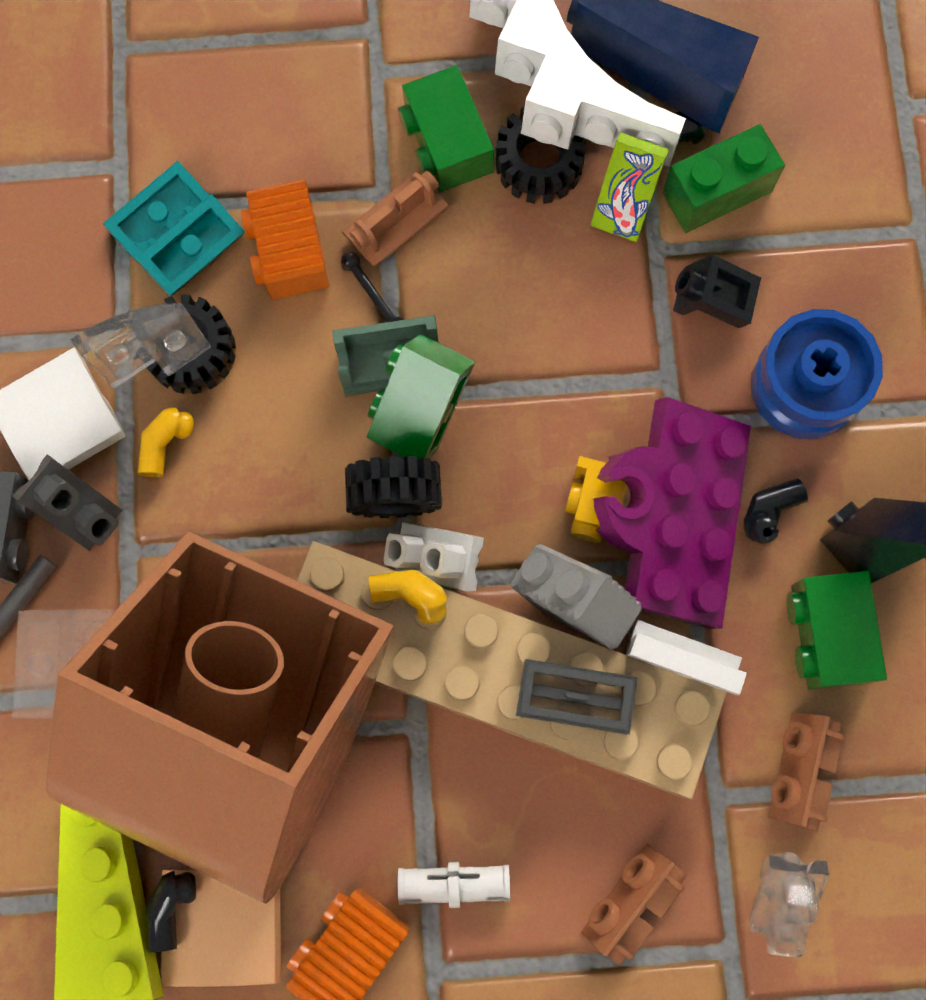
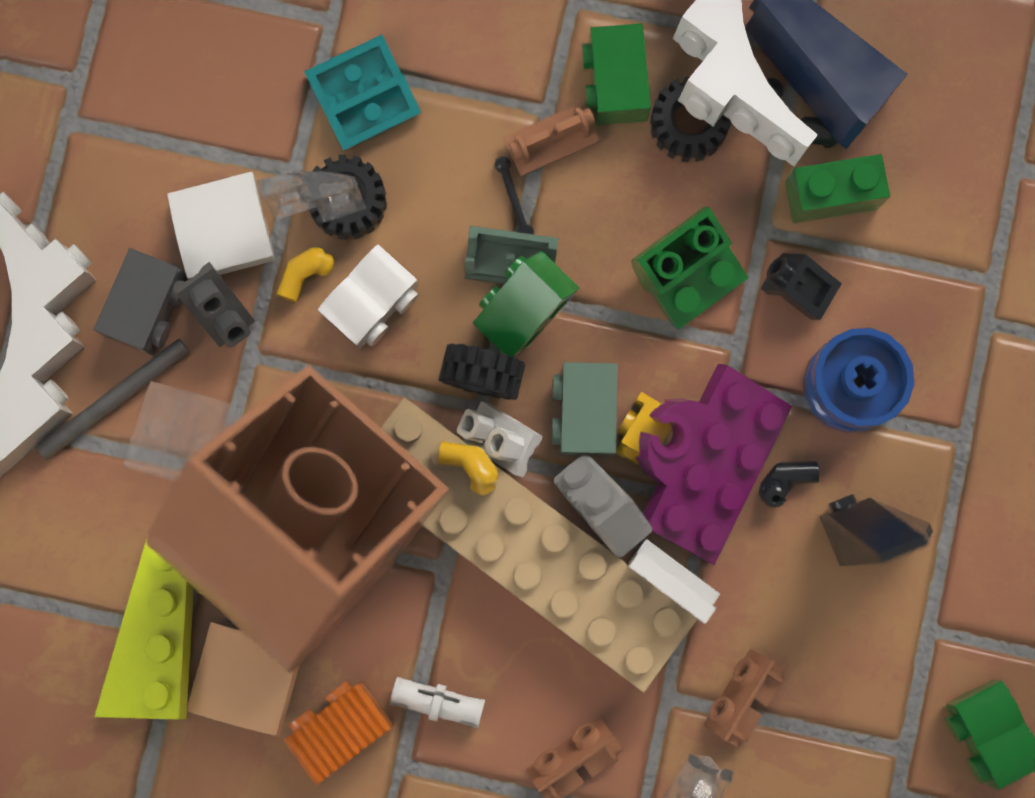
camera: 10 degrees right, 5 degrees up
black arm [146,871,196,953] -> none
orange brick [241,179,330,300] -> none
dark grey tile [516,659,638,735] -> none
tile [590,132,669,242] -> none
green brick [787,571,887,690] -> none
none -> white brick [317,245,419,349]
none -> sand green brick [552,362,618,457]
none -> green brick [631,206,749,329]

